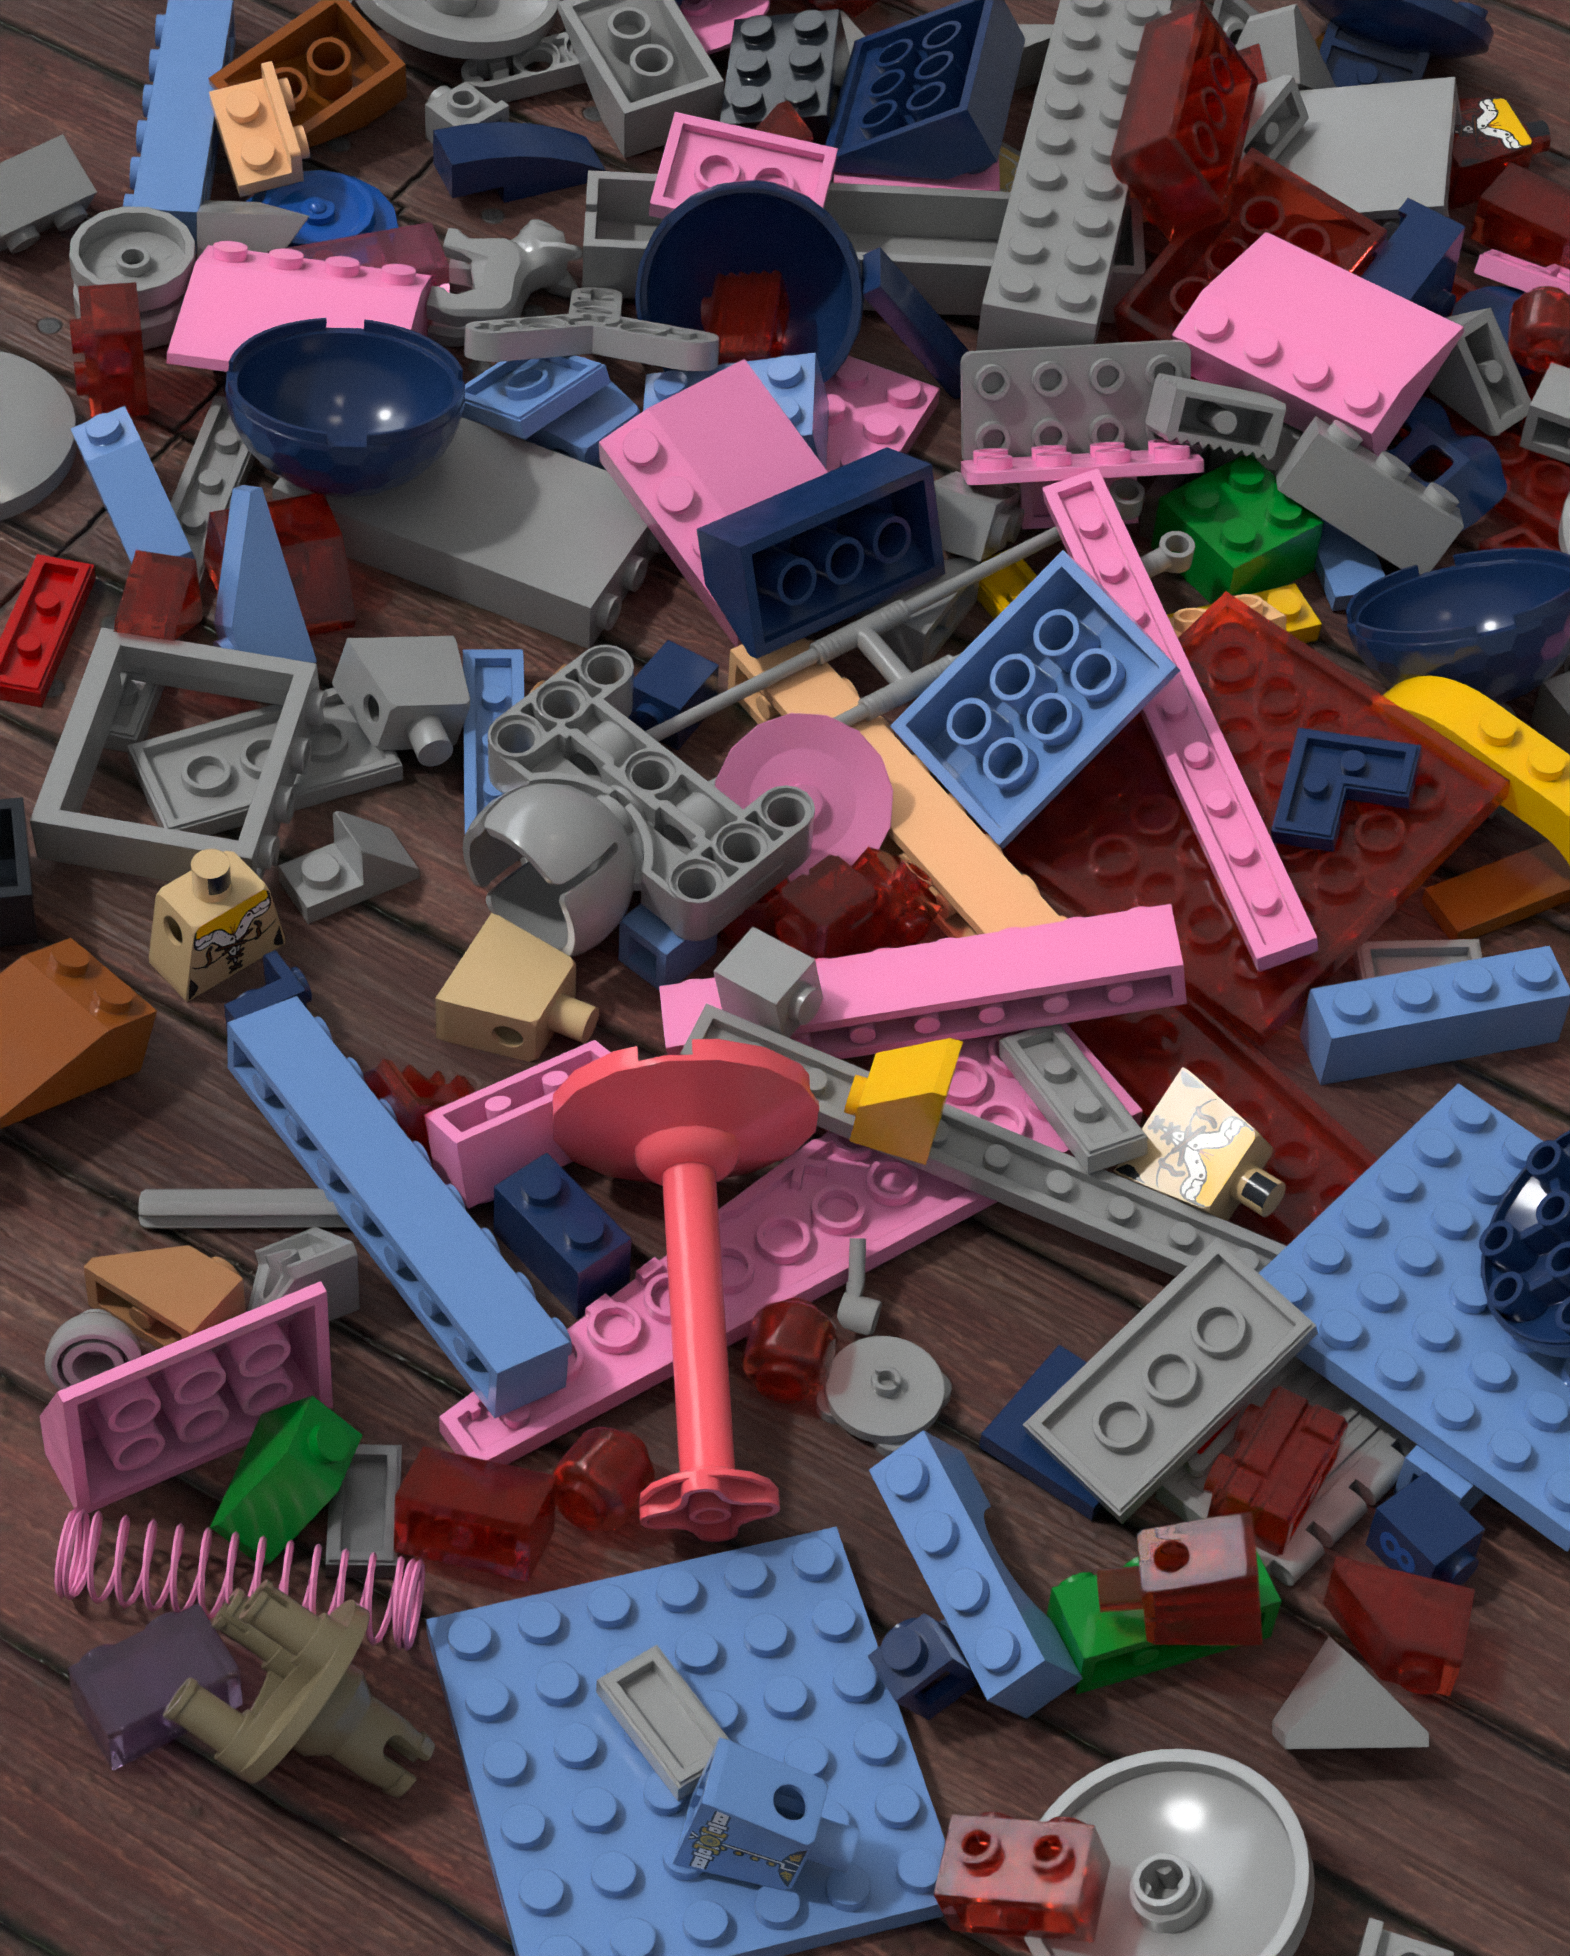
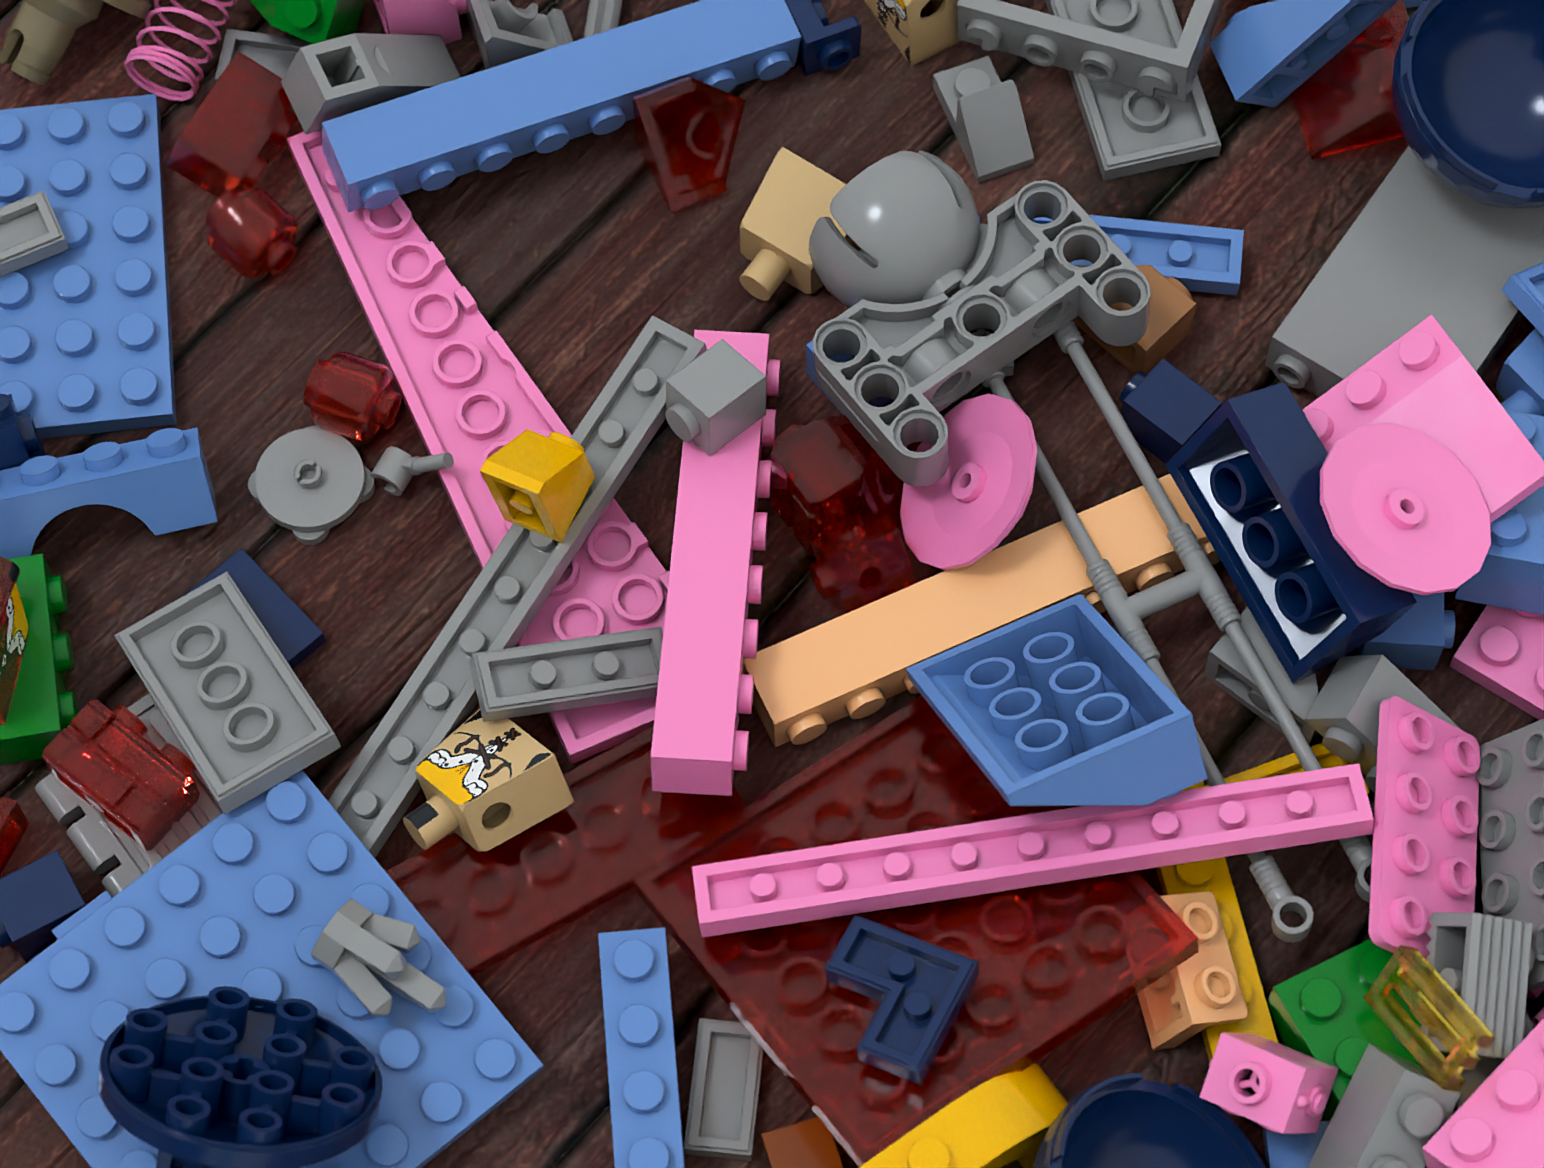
camera: 105 degrees right, 15 degrees up
light grey torso [332,636,470,766] -> none
bright pink brick [424,1040,611,1209] -> none
dark blue brick [494,1153,631,1319] -> none
coral piece [552,1039,819,1542] -> none
none -> light grey slope [281,33,461,134]
none -> light grey rock [311,898,446,1018]
none -> bright pink head [1199,1032,1338,1134]
none -> bright pink piece [1320,422,1491,595]
none -> clear yellow tile [1364,945,1496,1091]

